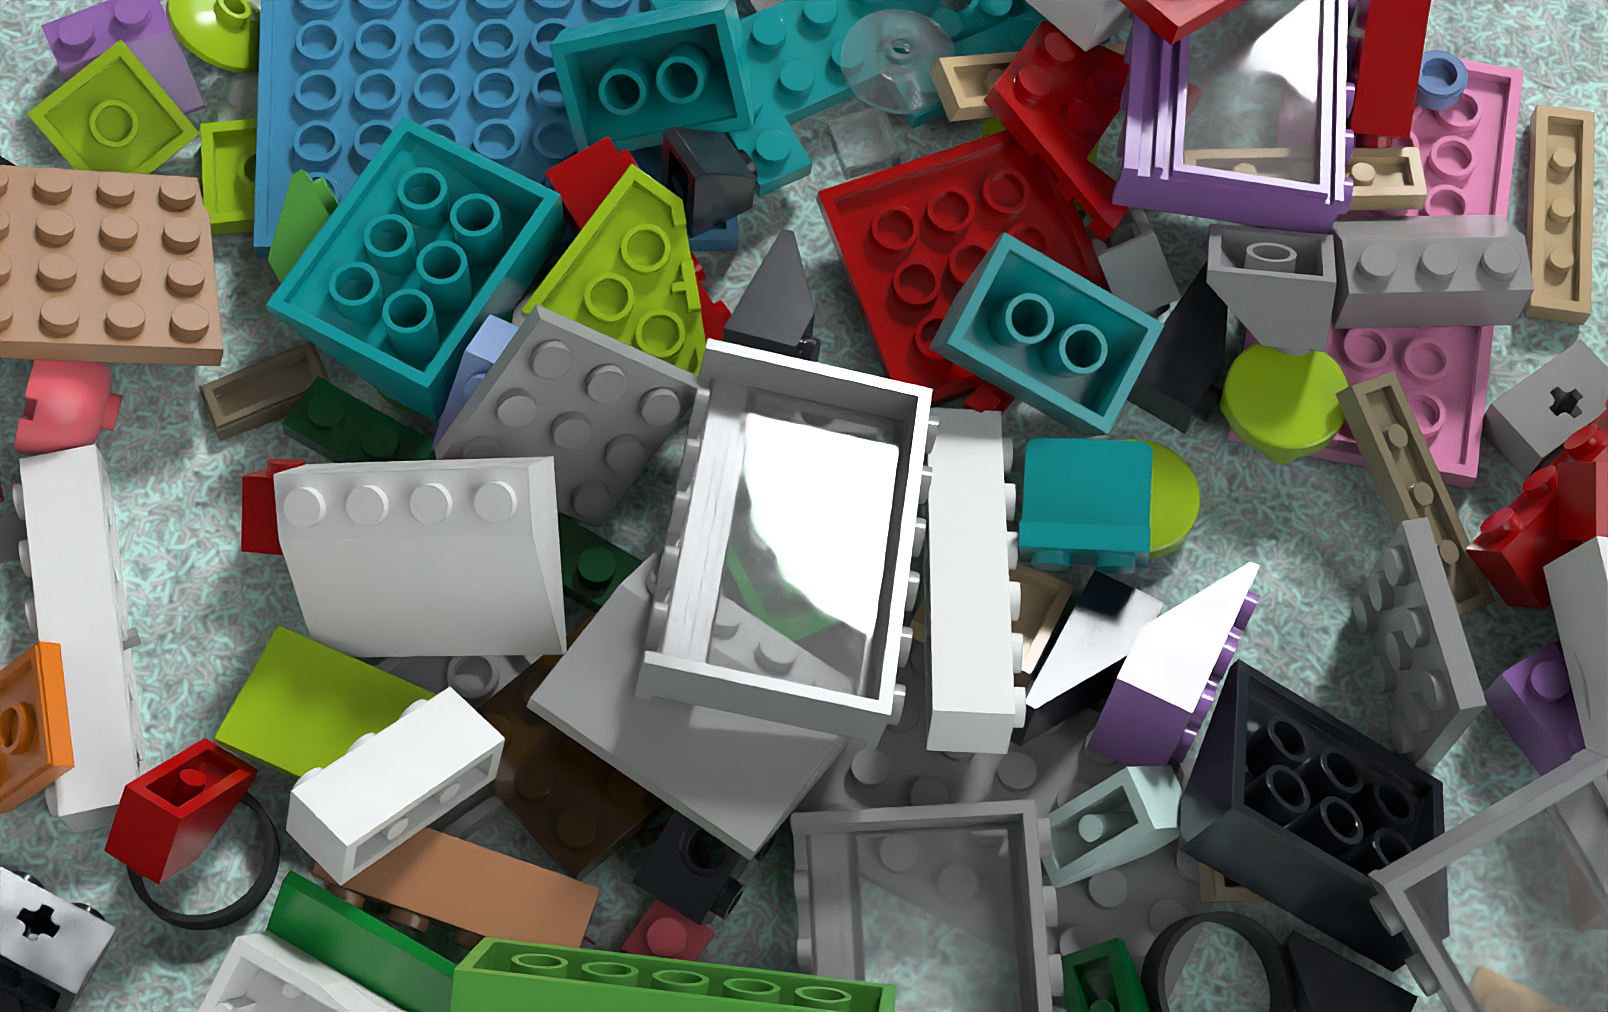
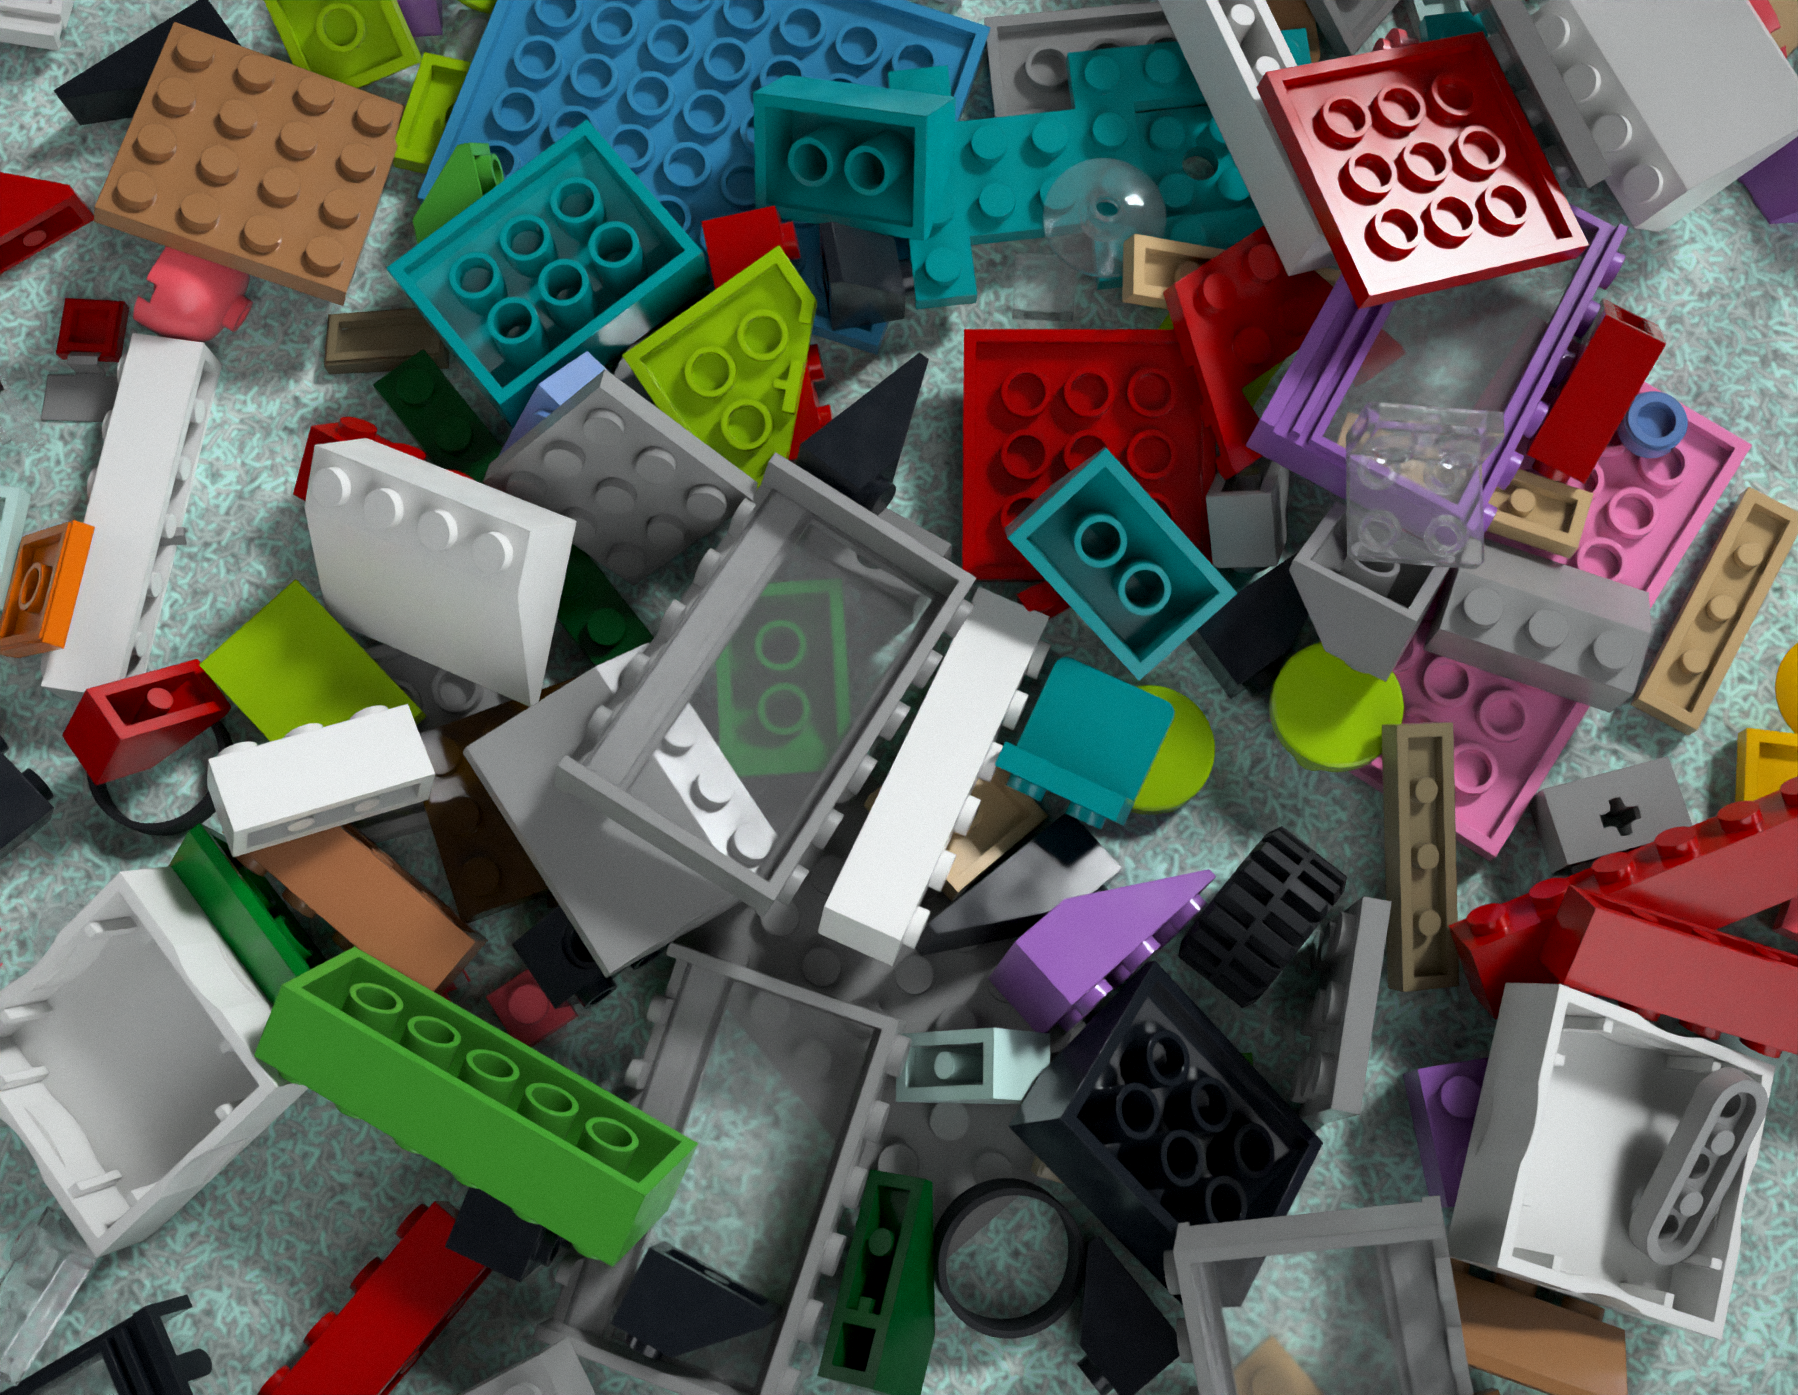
camera: 30 degrees right, 10 degrees up
none -> black tyre [1178,826,1347,1008]
none -> clear bracket [1346,402,1504,569]

